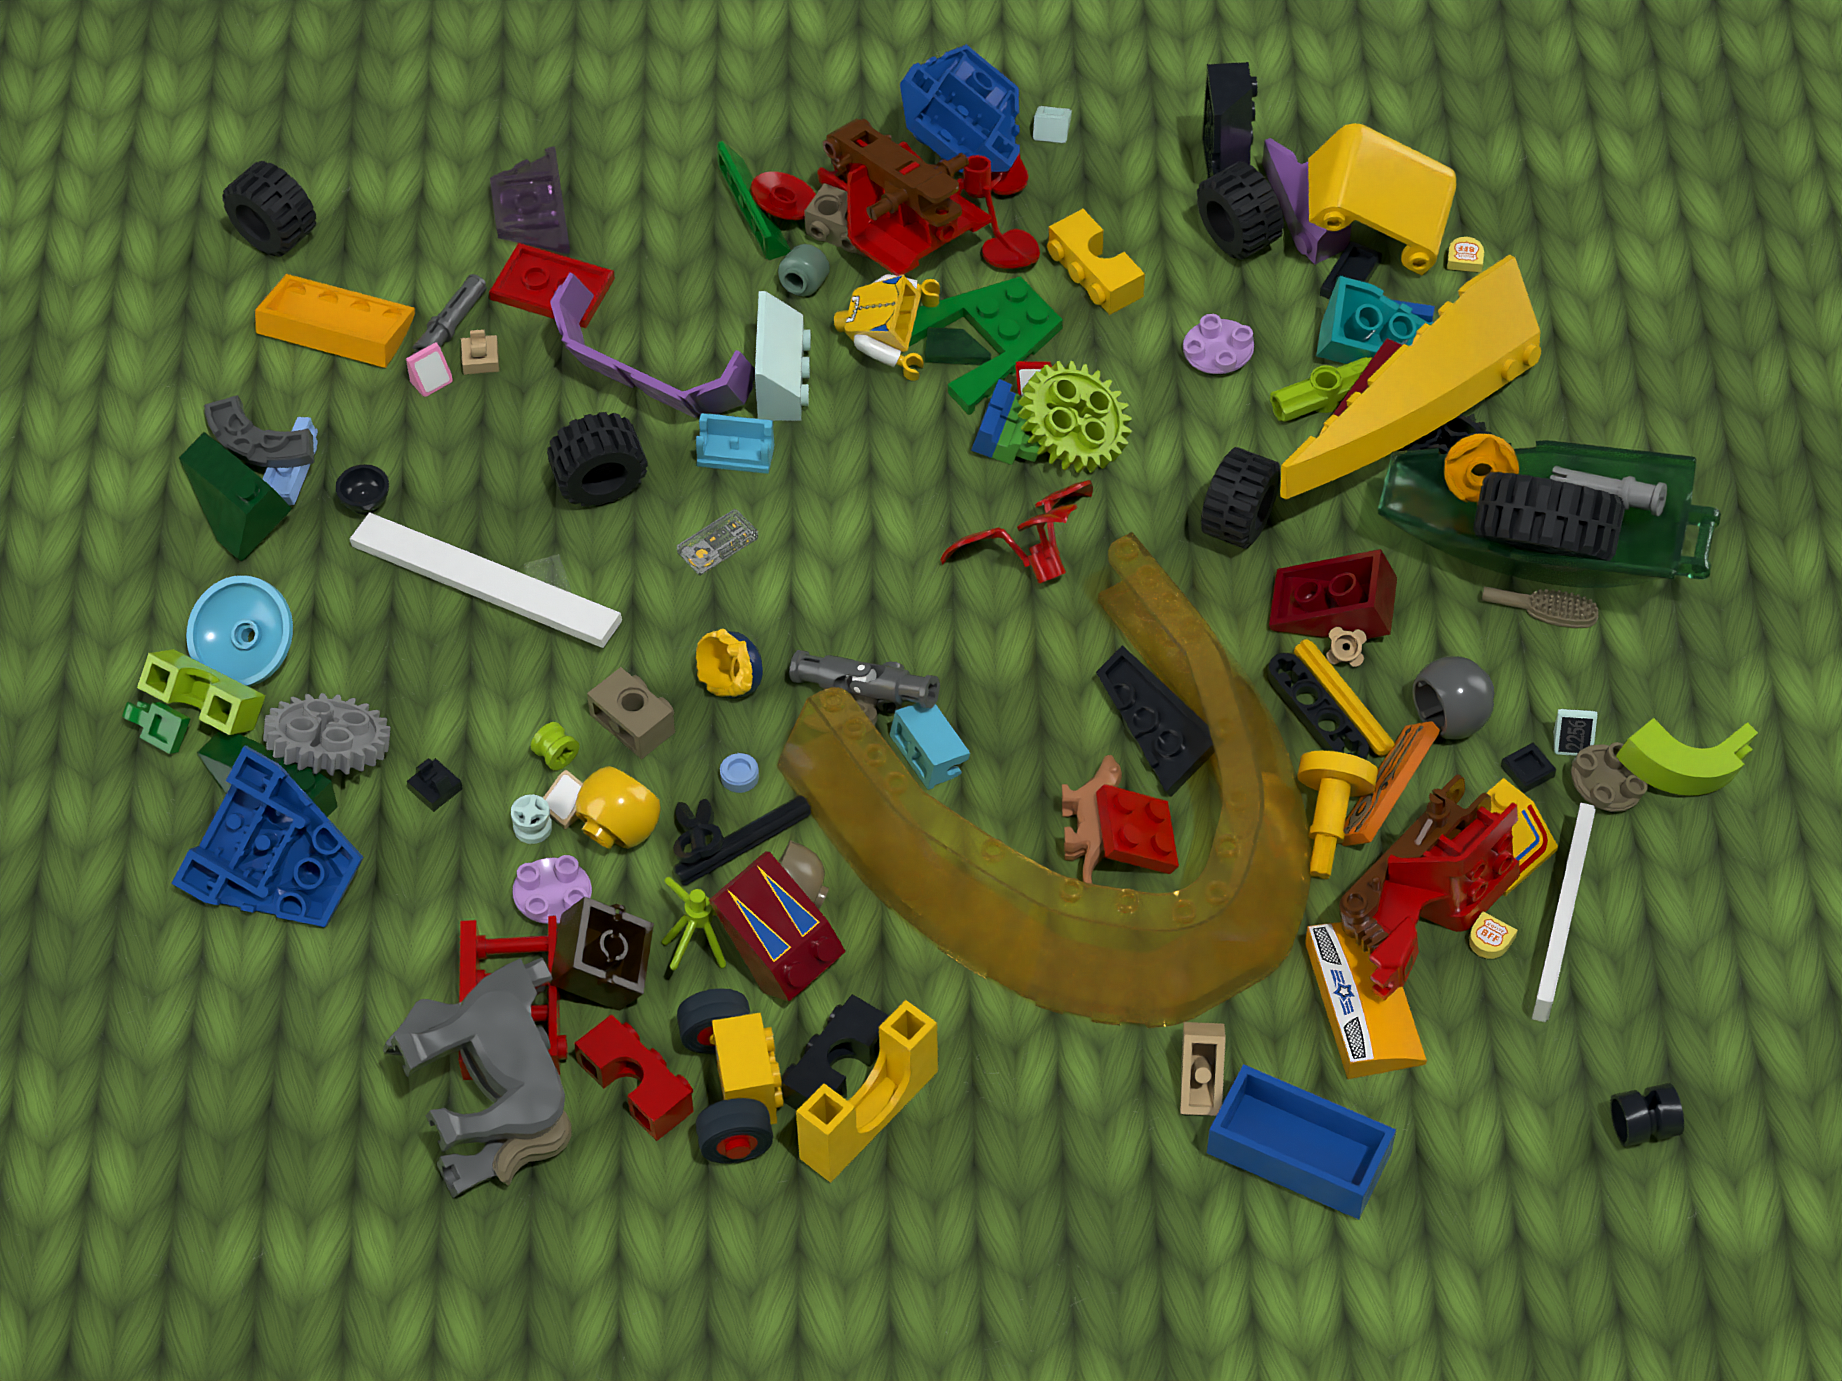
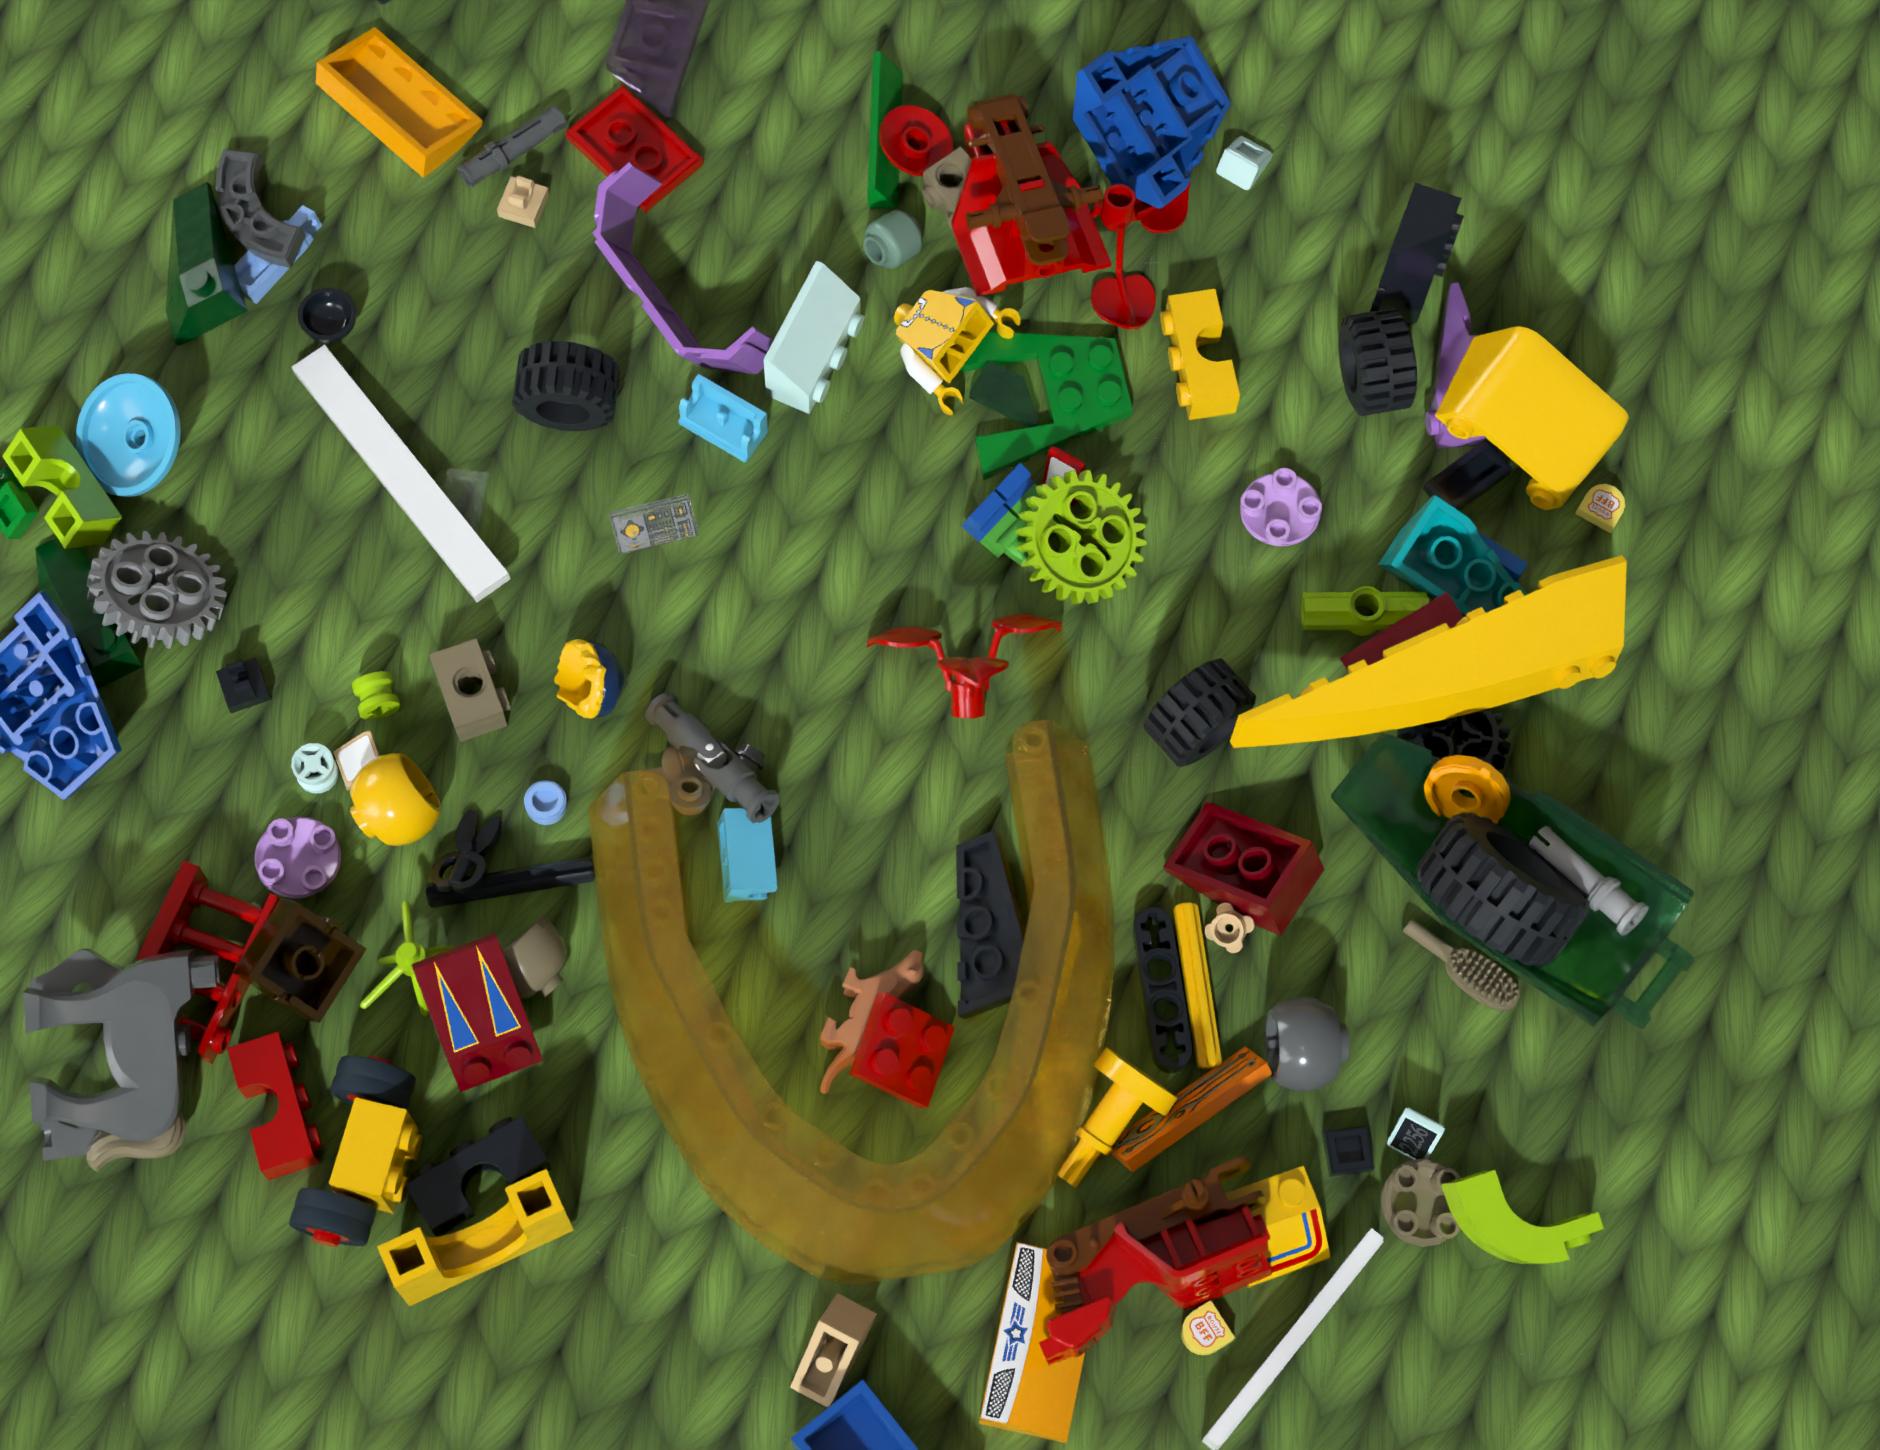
camera: 20 degrees right, 15 degrees up
slope [406,343,453,397] -> none

